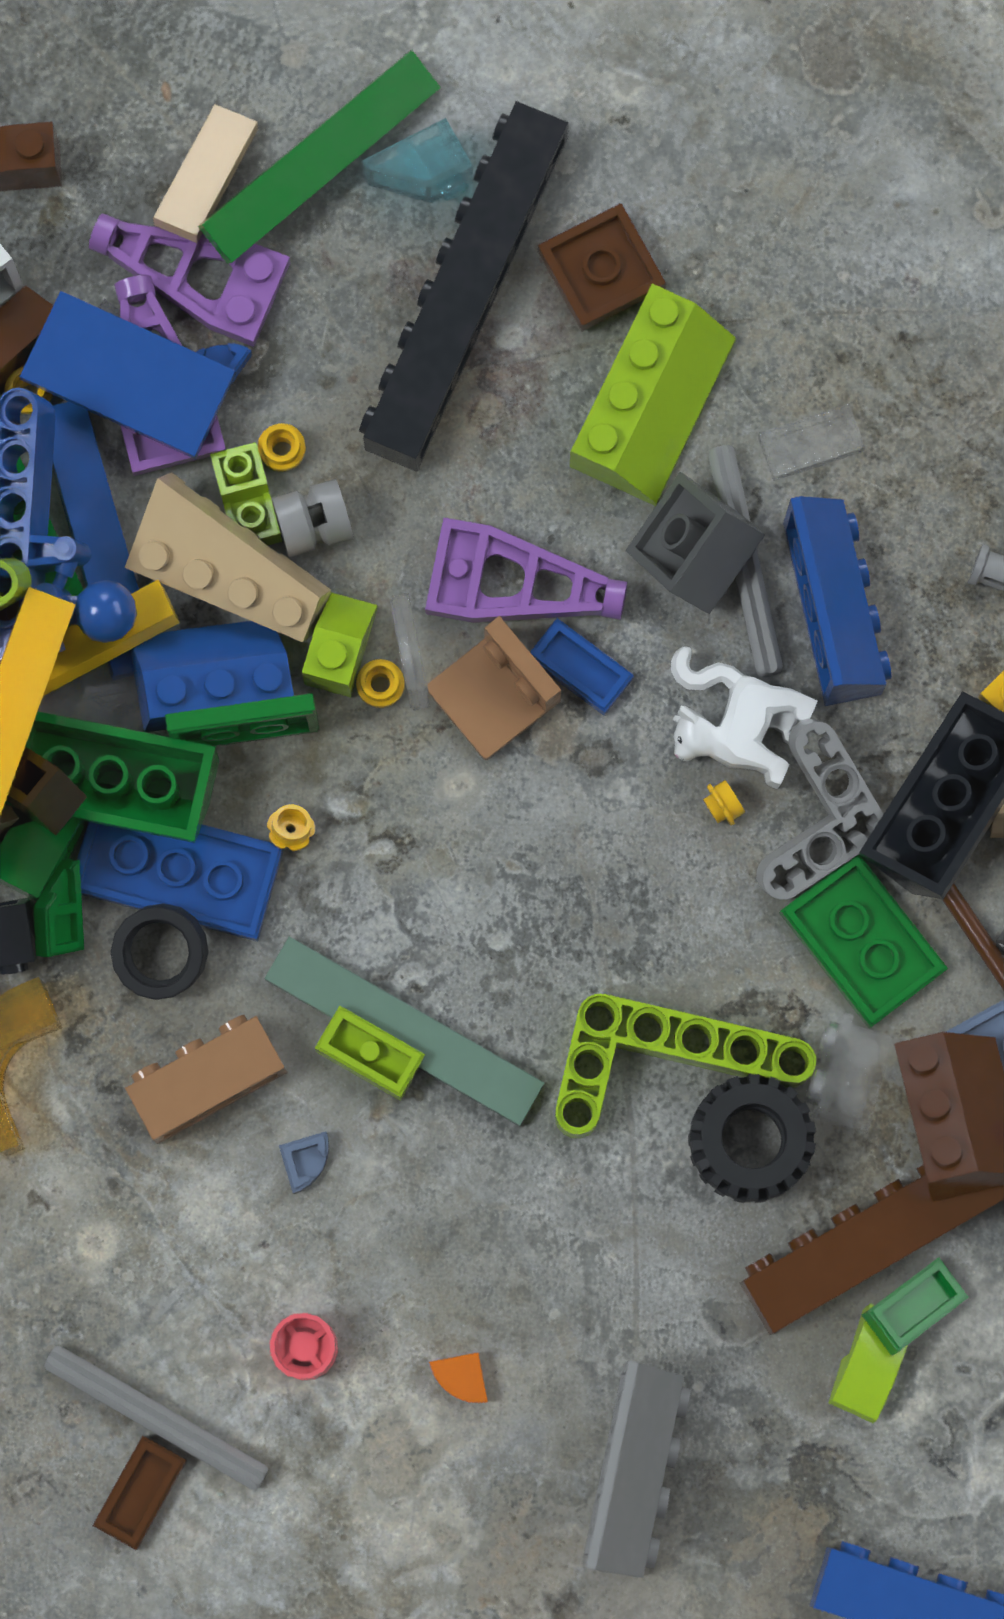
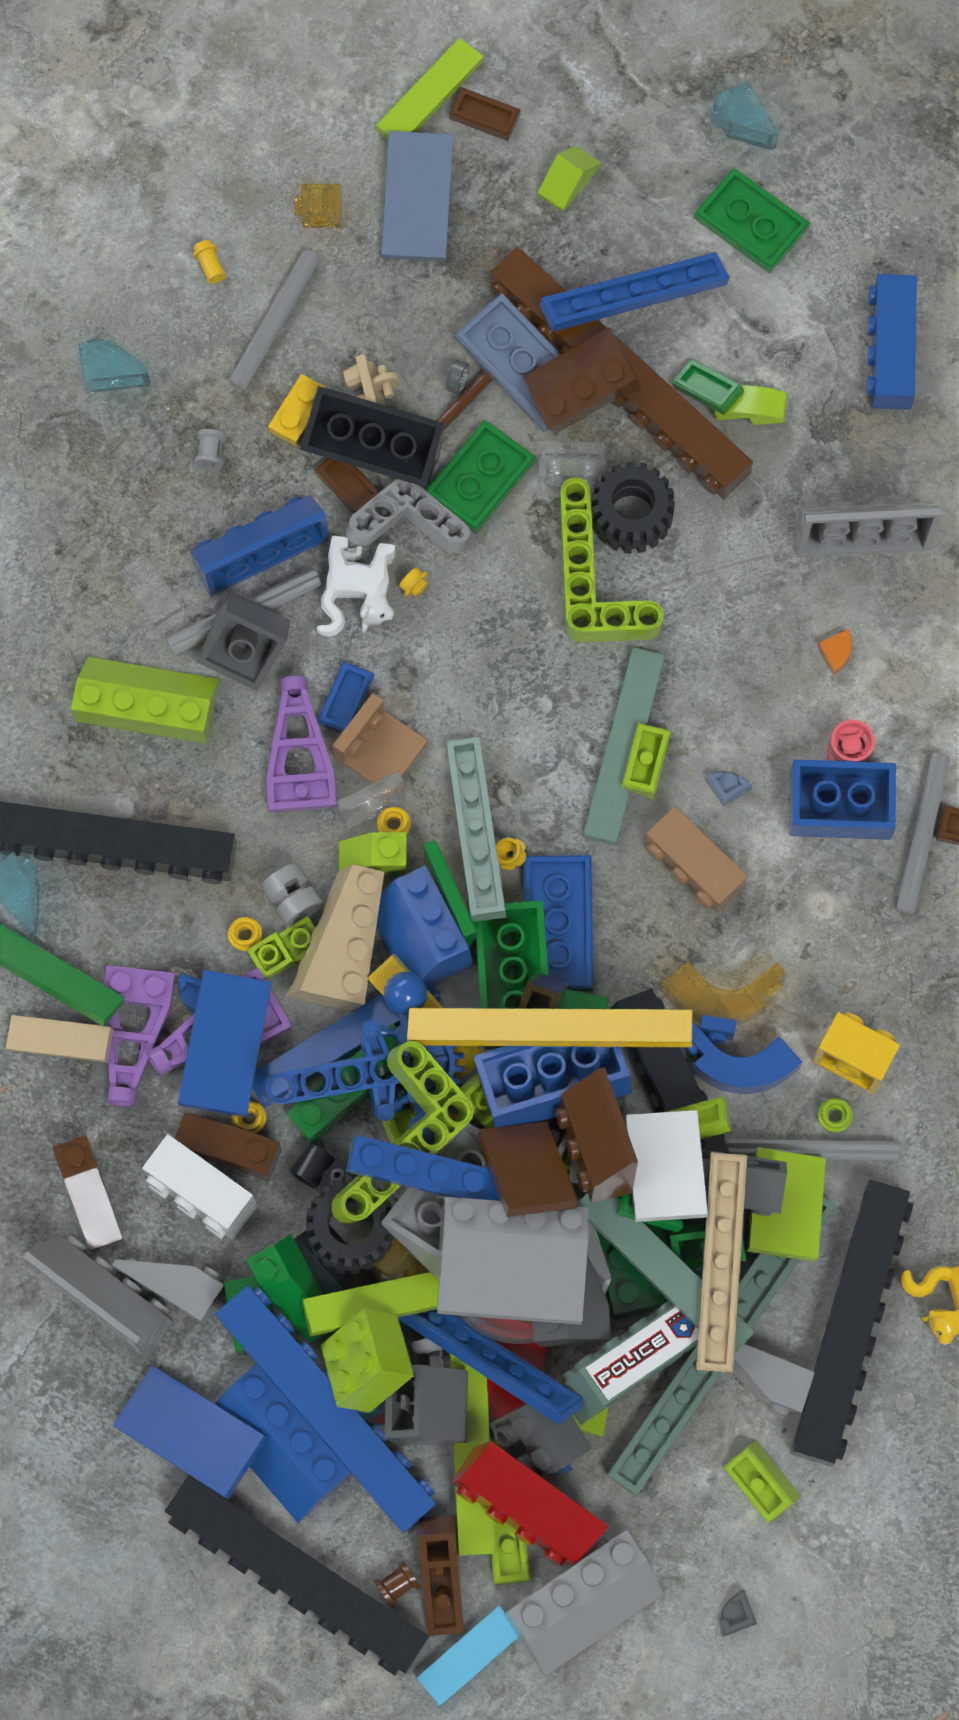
camera: 105 degrees left, 5 degrees down
green tile [33,859,84,957] -> none
black tyre [111,903,209,1000] -> none
reddish brown plate [537,203,666,331] -> none
none -> reddish brown tile [314,458,380,514]
none -> sand green plate [446,737,506,922]
none -> blue brick [789,759,896,840]

